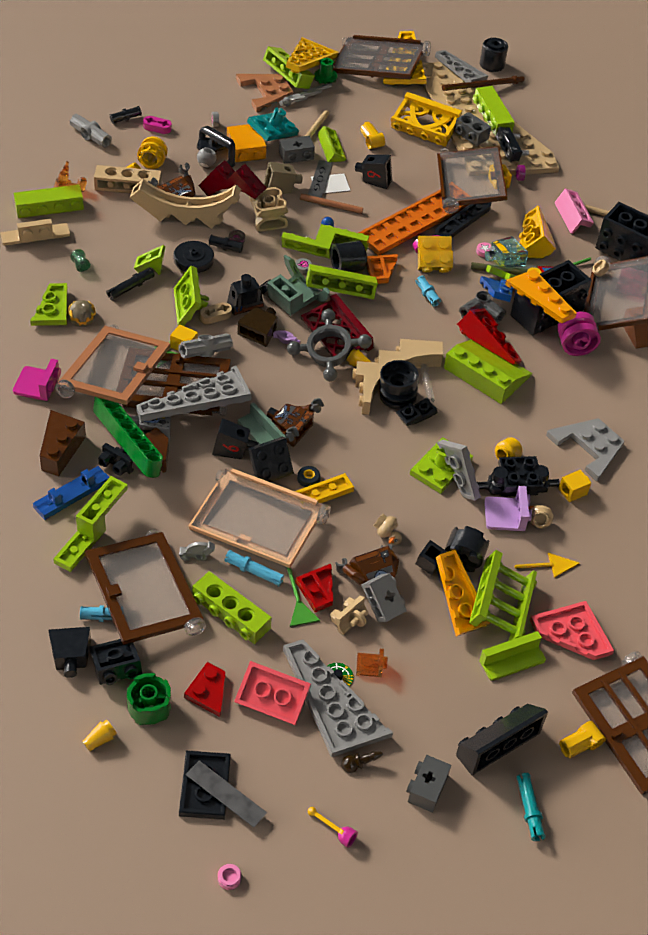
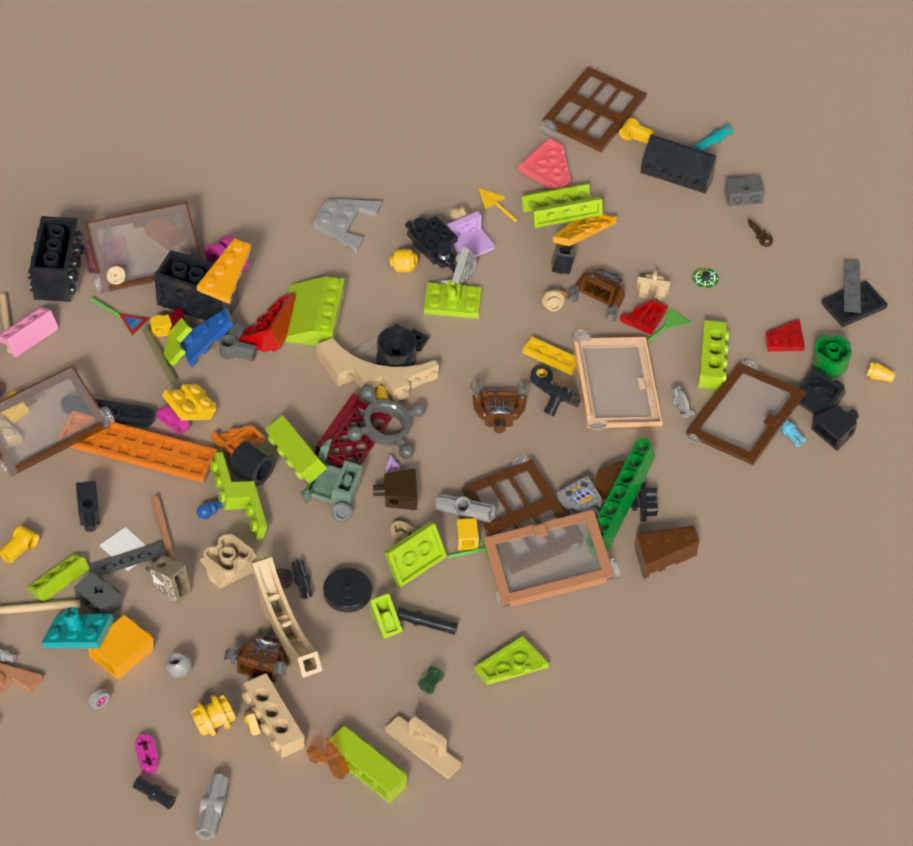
camera: 120 degrees left, 0 degrees up
dark pink bracket [13,358,61,401] -> none
blue hinge [33,466,109,520] -> none
lime bracket [53,476,128,572] -> none
dark tan hair [68,300,96,327] -> none
light grey wing [136,366,252,421] -> none
black piece [197,126,235,167] -> none
dark red arch [198,160,267,199] -> none
black torso [212,418,259,459] -> none
bright pink tile [218,864,241,890] -> none
medium azure pin [224,550,285,587] -> none
black torso [227,274,264,315] -> none
coral plate [234,661,312,726] -> none
sand green panel [238,402,286,445] -> none
light grey wing [283,640,393,757] -> none
light grey tile [295,258,312,274] -> none
hinge [308,807,358,848] -> none
clear orange bracket [356,648,388,677] -> none
light grey brick [361,573,407,622] -> none
medium azure pin [415,275,441,307] -> none
black brick [445,526,490,572] -> none
bright pink tile [476,242,493,258] -> none
lime panel [479,631,546,681] -> none
clear light blue torso [485,236,528,268] -> none
yellow wedge [516,206,556,259] -> none
yellow brick [558,469,591,502] -> none

